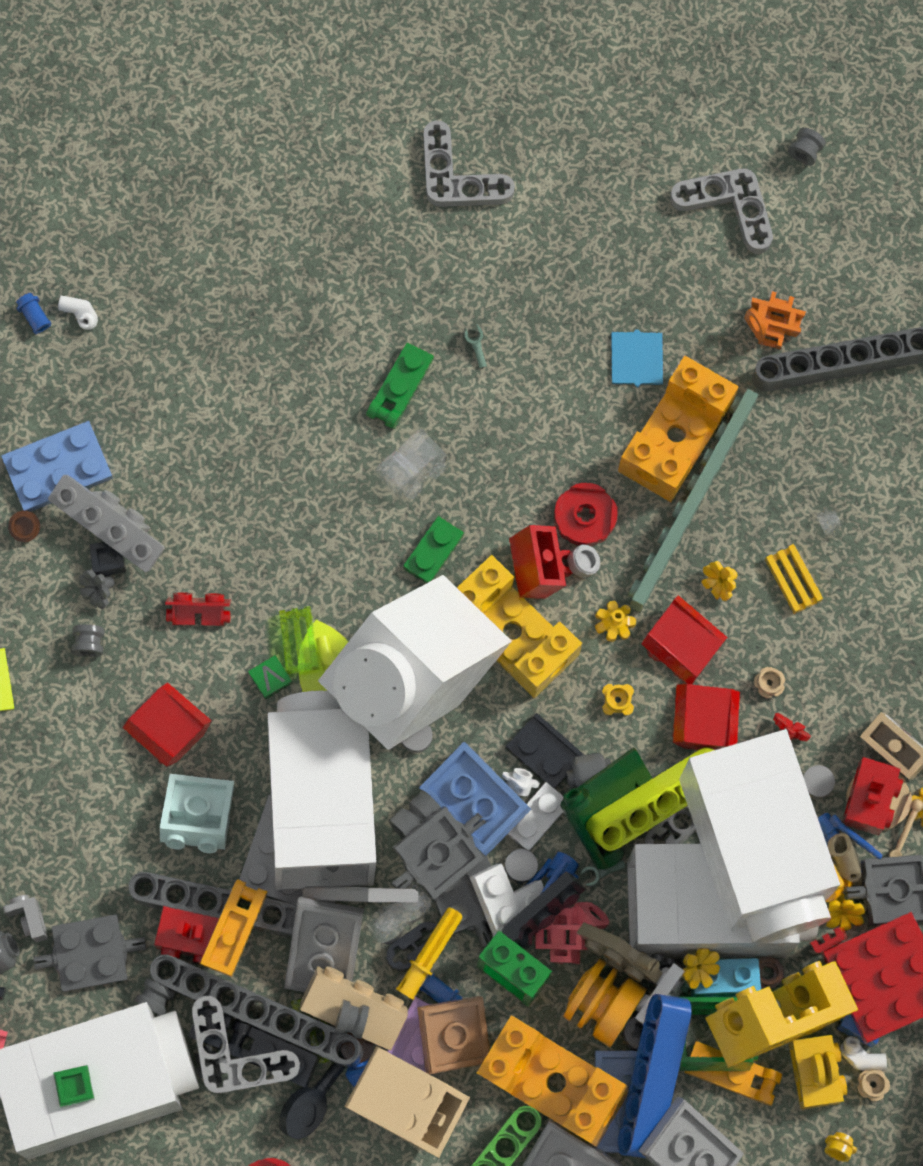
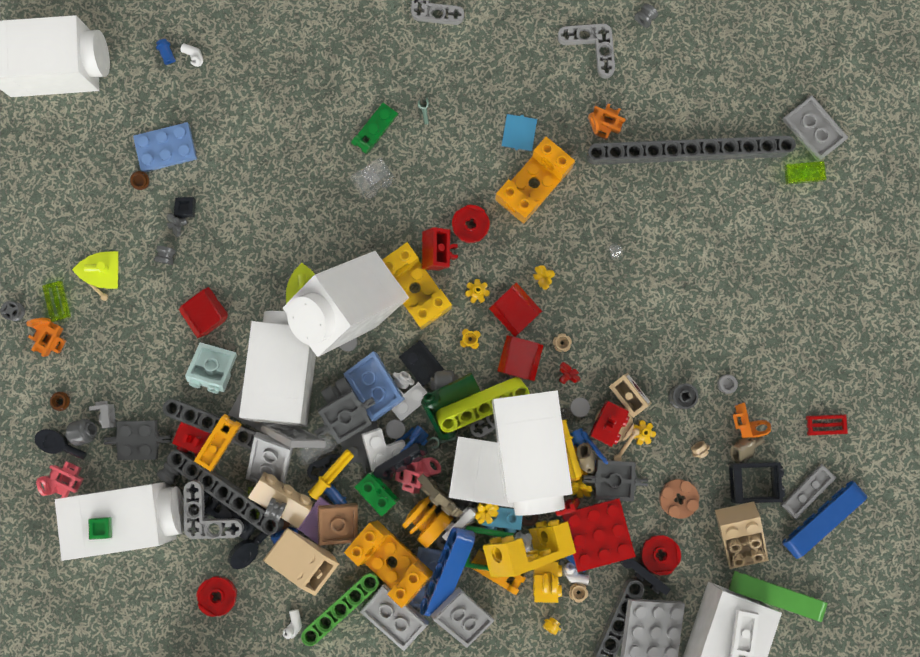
camera: 20 degrees right, 10 degrees up
light grey bracket [48,475,165,572] -> none
red hinge [165,592,231,626] -> none
green tile [248,655,292,700] -> none
clear neon green tile [279,606,319,674] -> none
green plate [403,516,464,584] -> none
light grey tile [568,545,600,578] -> none
sand green plate [628,389,759,613] -> none
yellow tile [765,544,823,614] -> none

